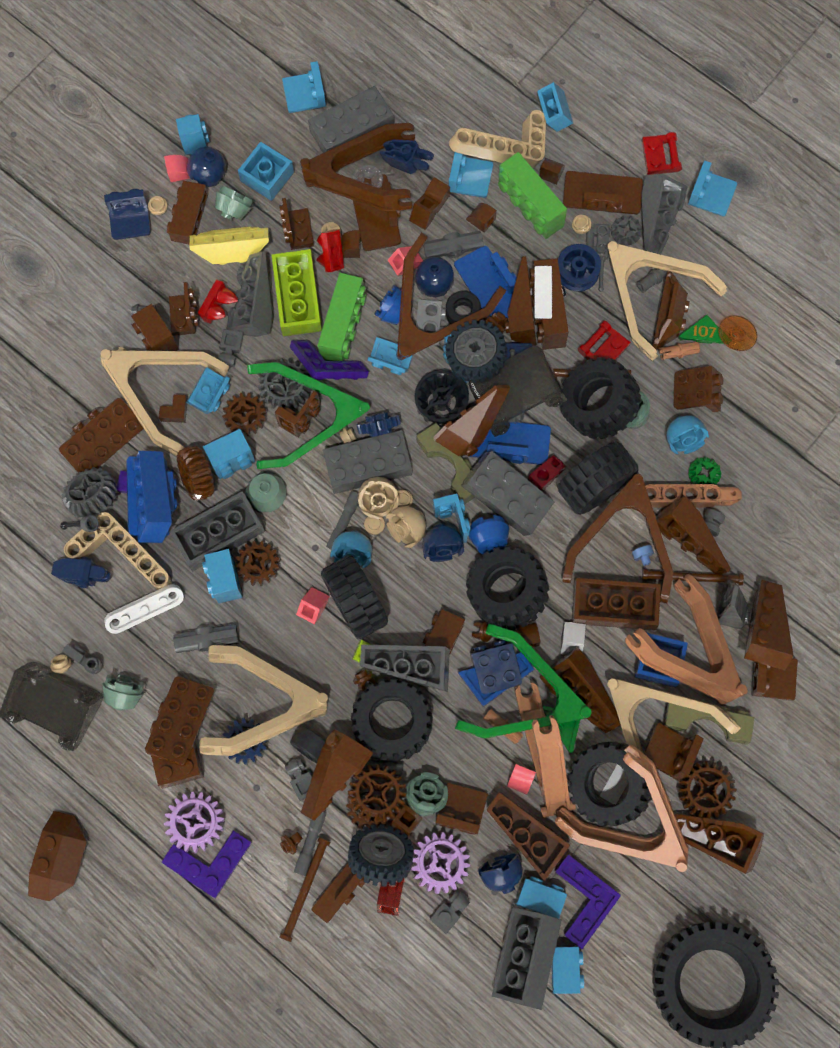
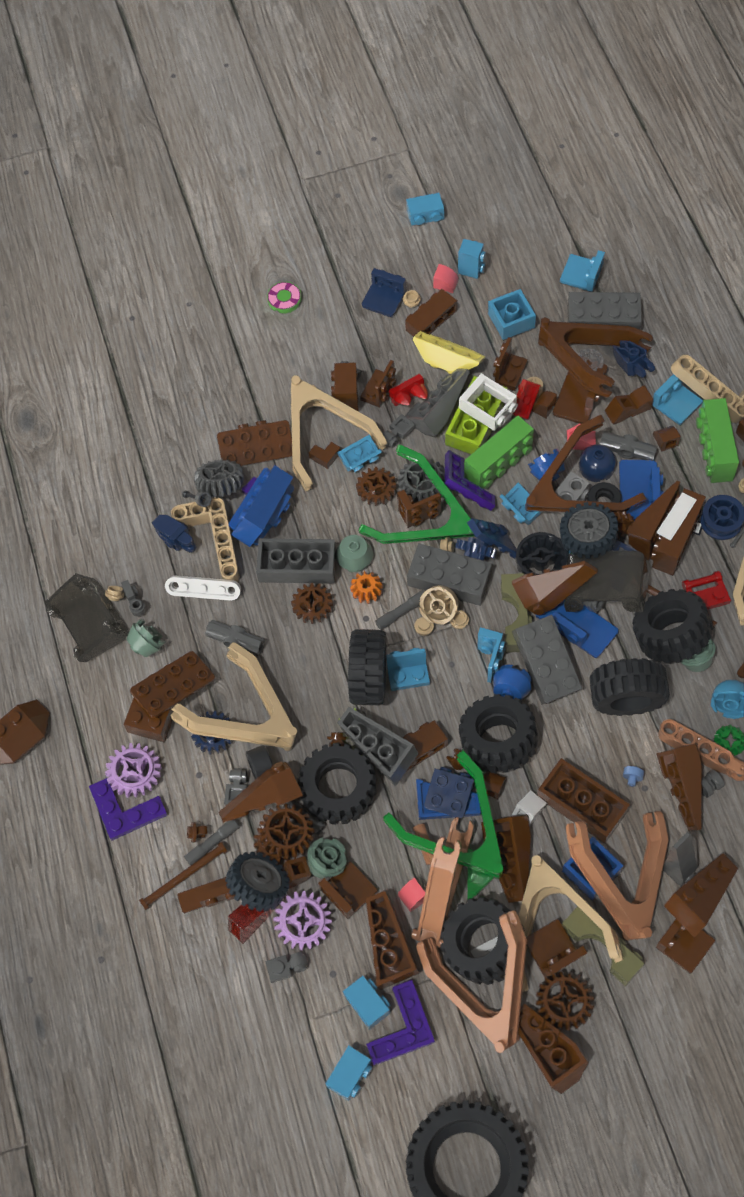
camera: 35 degrees right, 10 degrees down
reddish brown gear [176,446,214,501] -> none
dark blue cylinder [186,146,226,187] -> none
dark azure brick [202,549,243,603] -> none
dark azure brick [203,429,255,479] -> none
sand green cone [215,185,253,221] -> none
coral brick [296,587,330,624] -> none
dark azure cylinder [330,531,372,569] -> none
tan cylinder [386,506,426,548] -> none
dark blue cylinder [422,524,464,562] -> none
dark blue cylinder [478,853,523,894] -> none
dark grey brick [492,907,562,1010] -> none
dark red leg [528,455,567,492] -> none
reddish brown piece [562,474,673,604] -> none
reddish brown bar [642,568,744,586] -> none
none -> tile [267,281,302,314]
none -> orange gear [350,570,383,604]
none -> dark azure bracket [386,648,430,691]
none -> dark azure brick [406,193,444,226]
none -> white window [459,373,518,431]
none -> dark blue wing [467,518,517,559]

